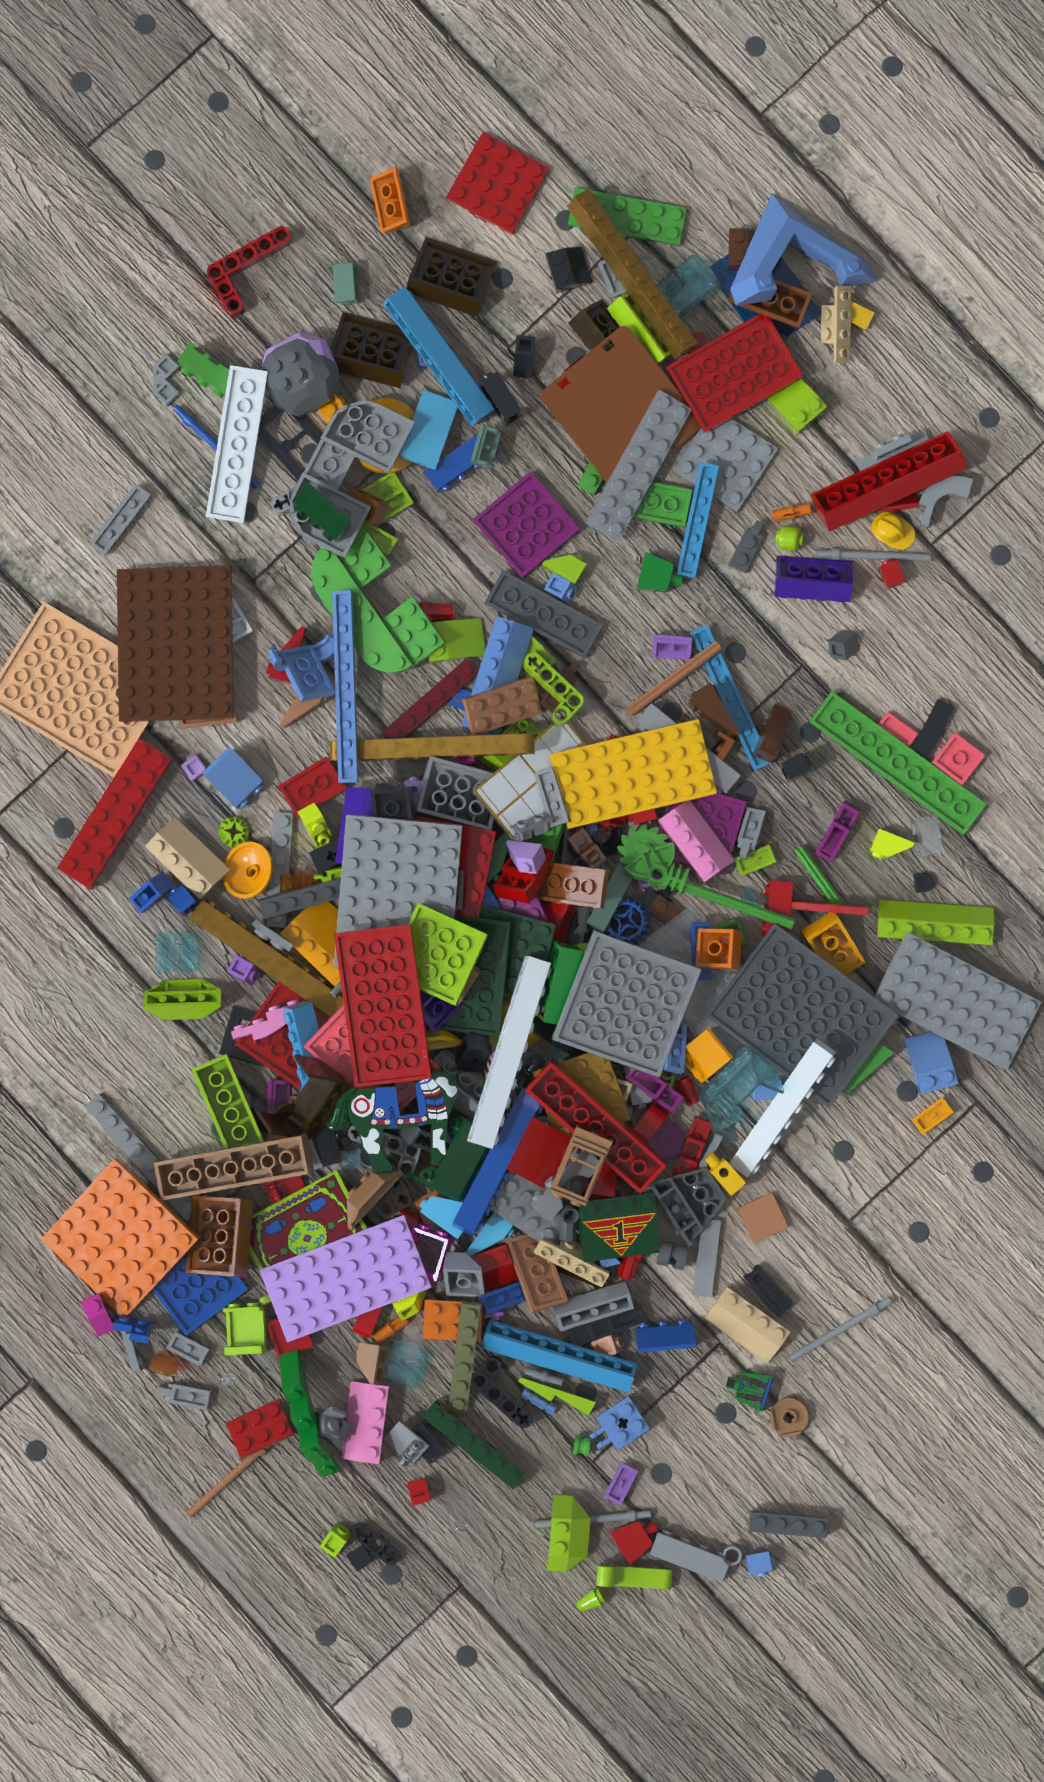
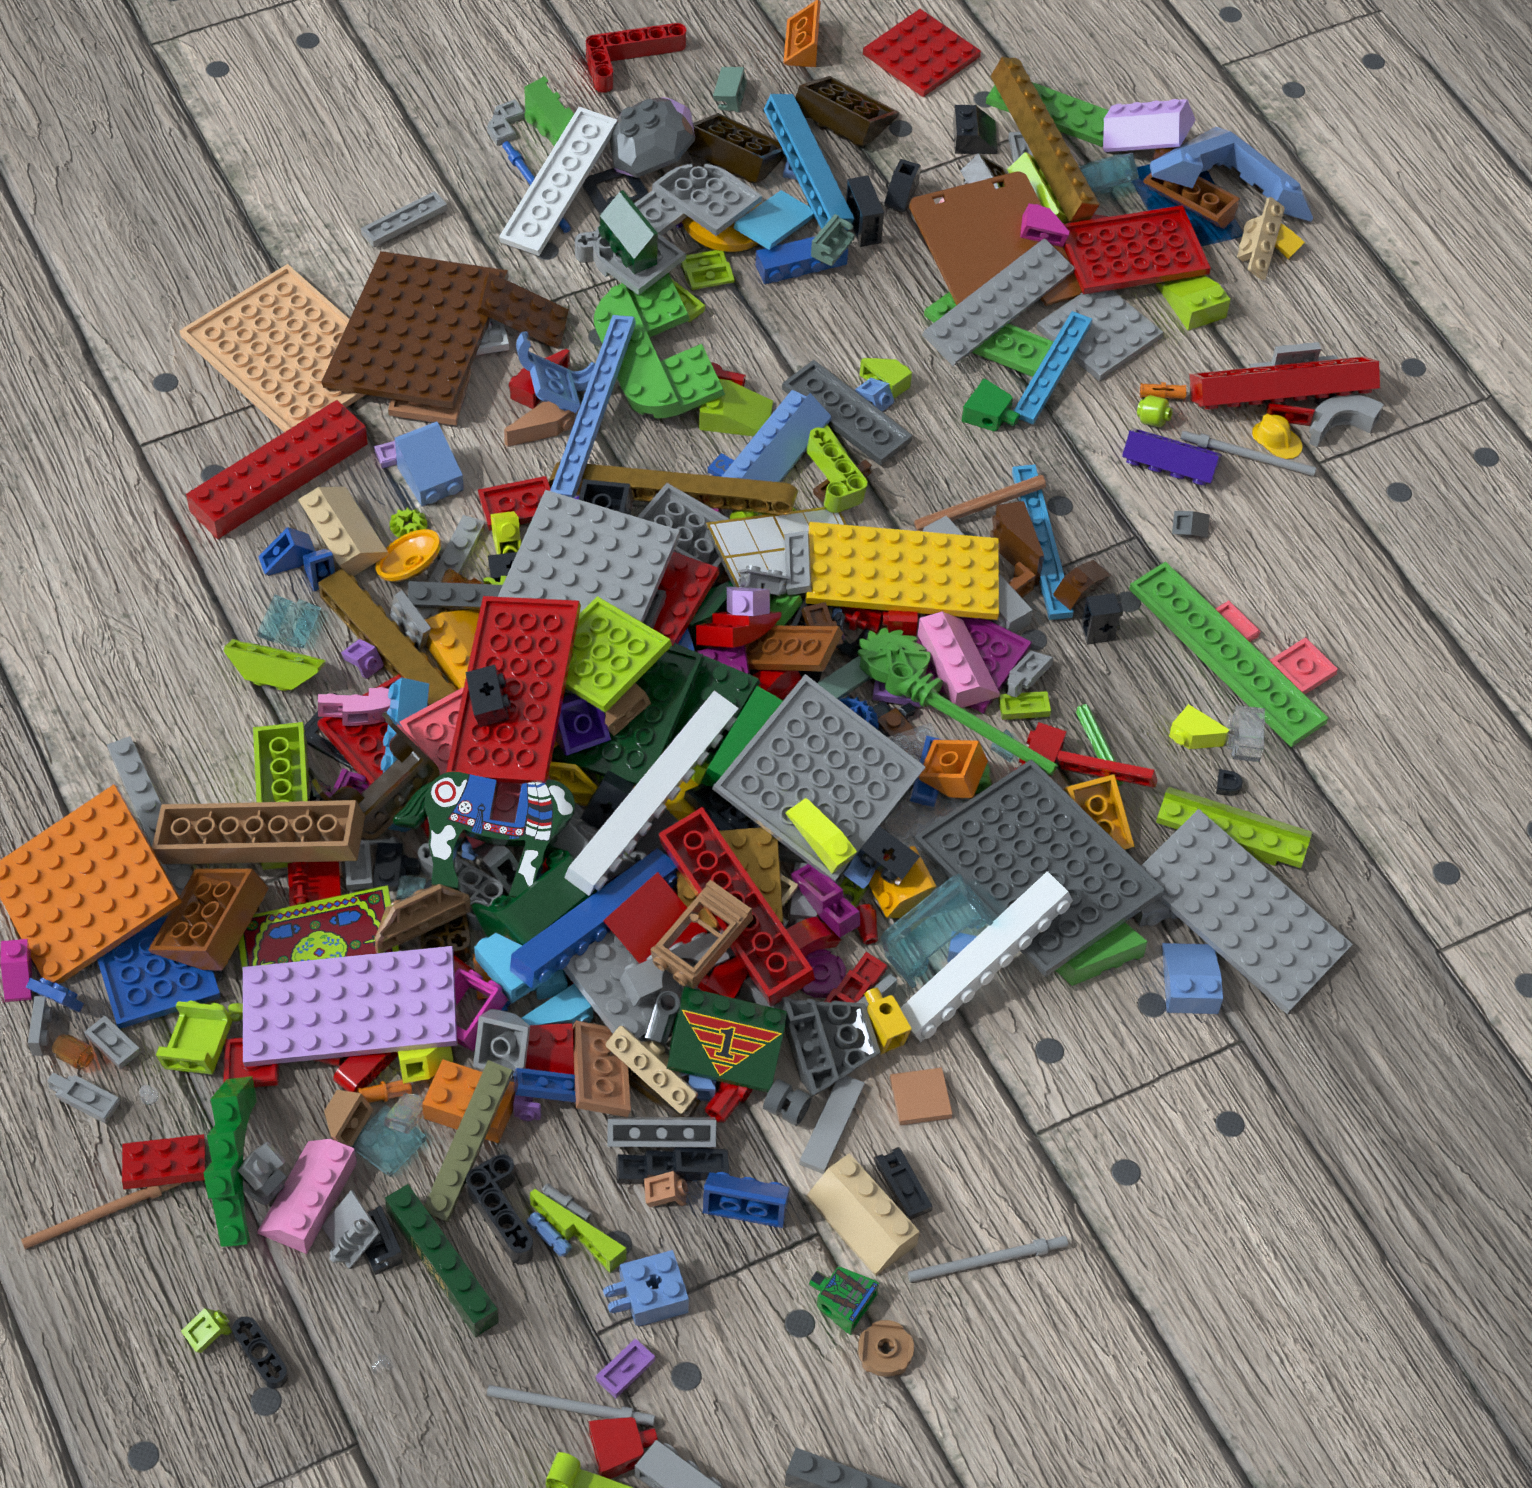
camera: 15 degrees right, 30 degrees down
black tile [346,1545,373,1572] -> none
dark orange panel [347,488,389,525] -> none
dark red plate [381,658,479,739] -> none
red panel [407,1477,432,1506] -> none
nougat plate [462,676,542,736] -> none
magenta plate [472,471,580,578] -> none
dark azure brick [481,1319,638,1393] -> none
lime wedge [547,1494,591,1572] -> none
bright green wheel [573,1435,591,1456] -> none
medium lavender hinge [652,634,692,661] -> none
dark grey hinge [728,520,764,574] -> none
magenta slope [815,800,861,863] -> none
red brick [878,559,905,590] -> none
light orange plate [911,1097,954,1135] -> none
black tile [912,699,955,758] -> none
none -> black brick [465,664,511,727]
none -> reddish brown plate [477,272,569,349]
none -> neon yellow slope [785,798,857,874]
none -> black brick [857,825,920,886]
none -> dark pink slope [1020,203,1069,247]
none -> lavender slope [1103,99,1196,152]

